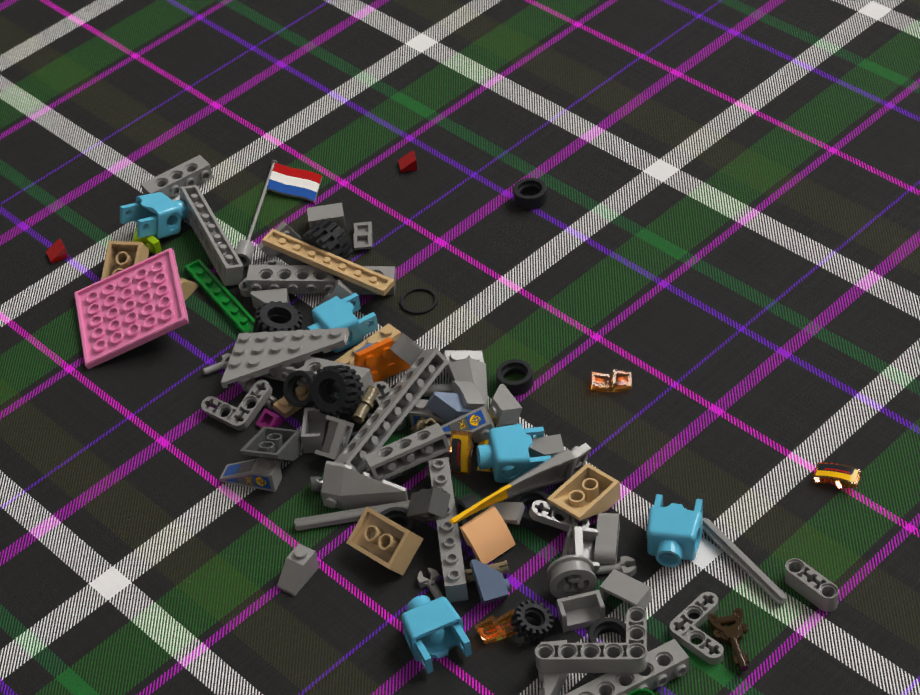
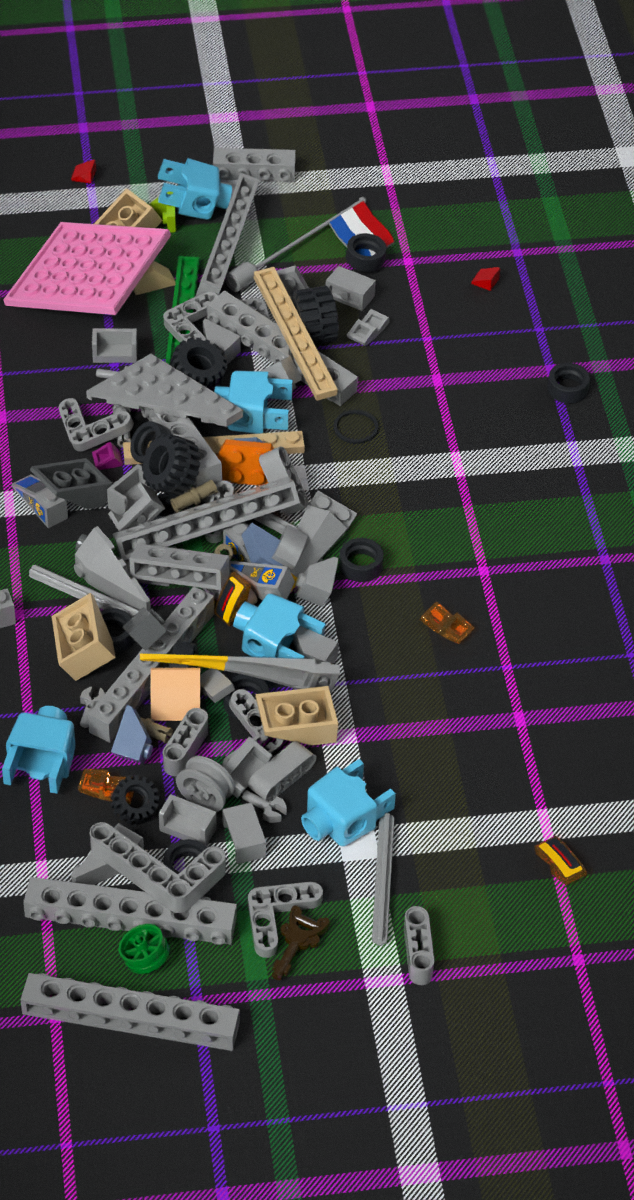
camera: 30 degrees right, 5 degrees up
none -> light grey panel [92,329,137,363]
none -> light grey beam [163,292,218,343]
none -> light grey beam [163,708,208,776]
none -> black tyre [346,233,387,272]

